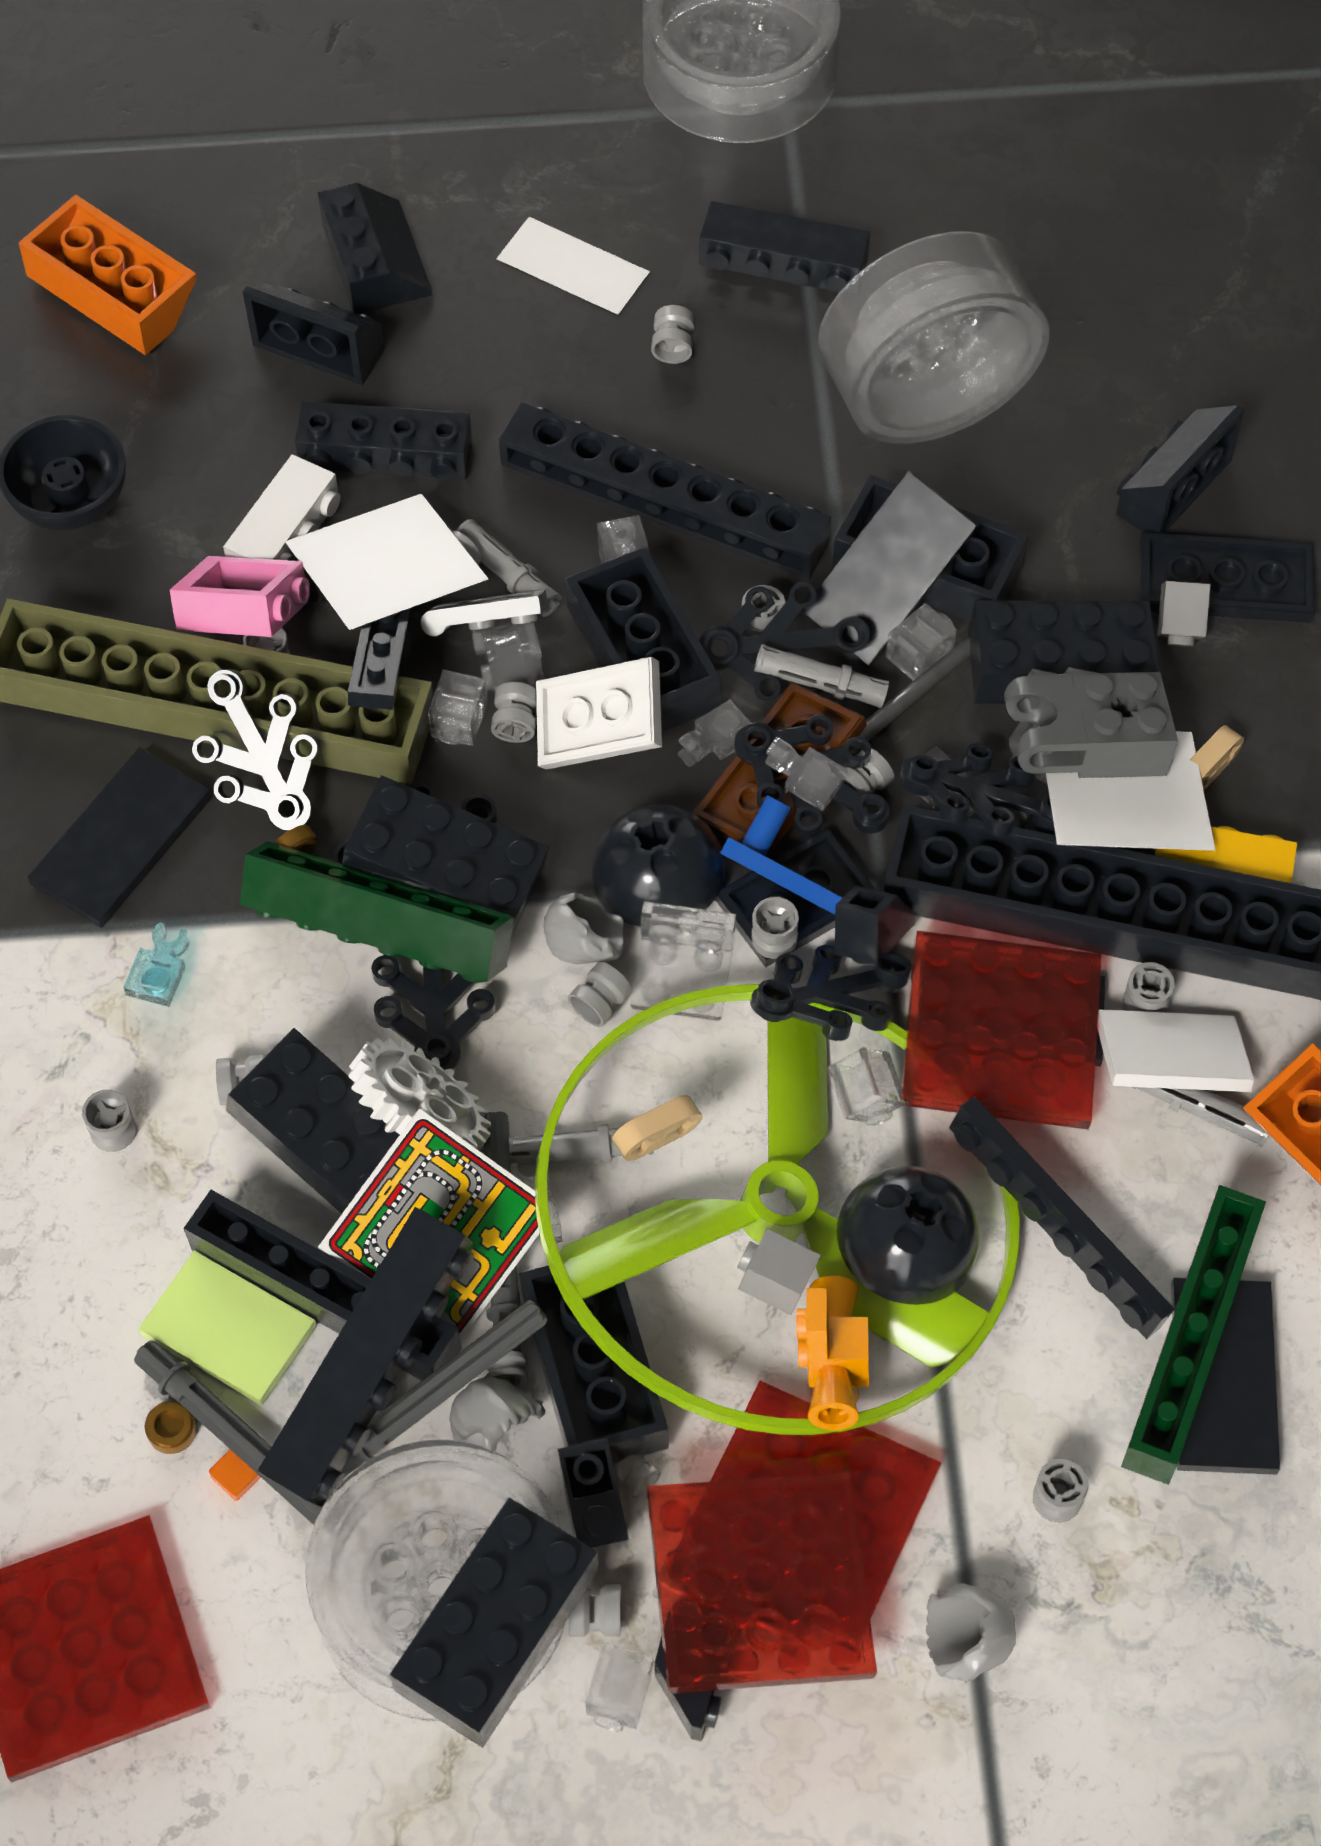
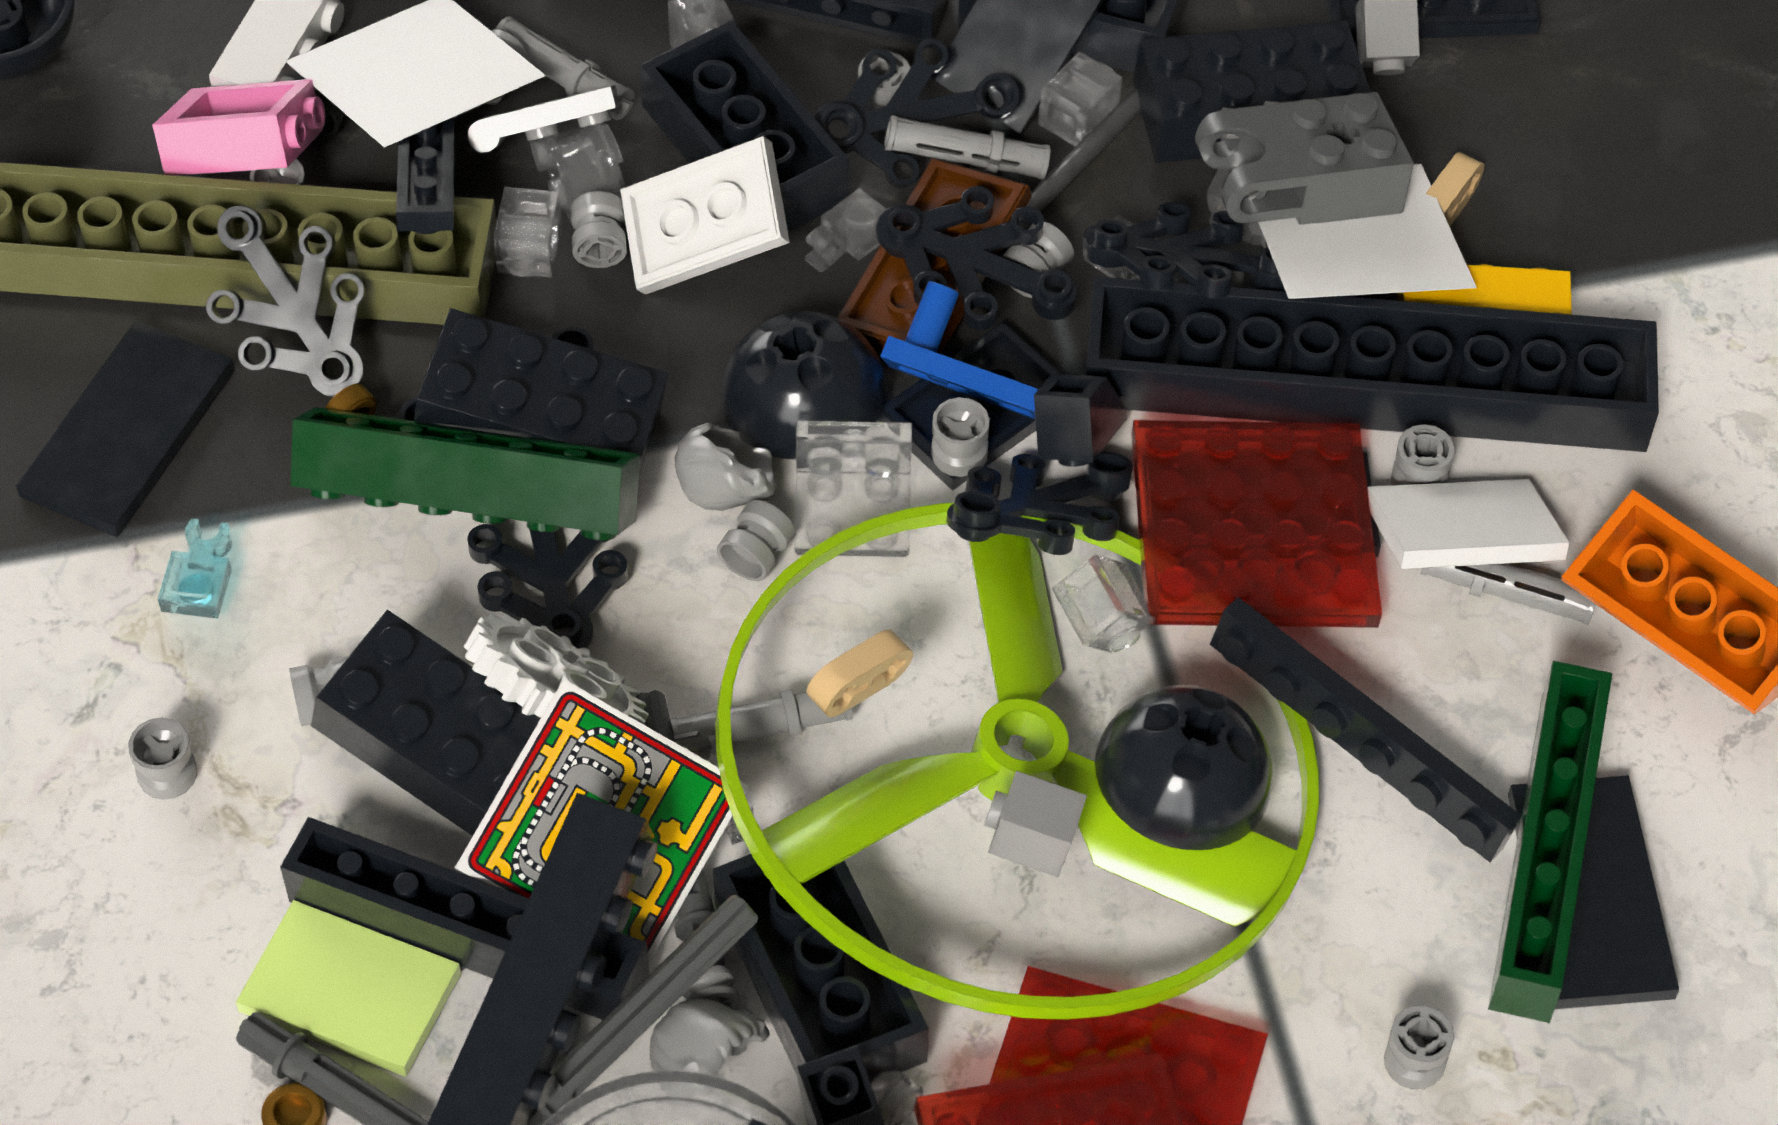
camera: 10 degrees left, 5 degrees down
clear plate [765,737,848,812] -> none
light orange brick [796,1275,869,1430] -> none

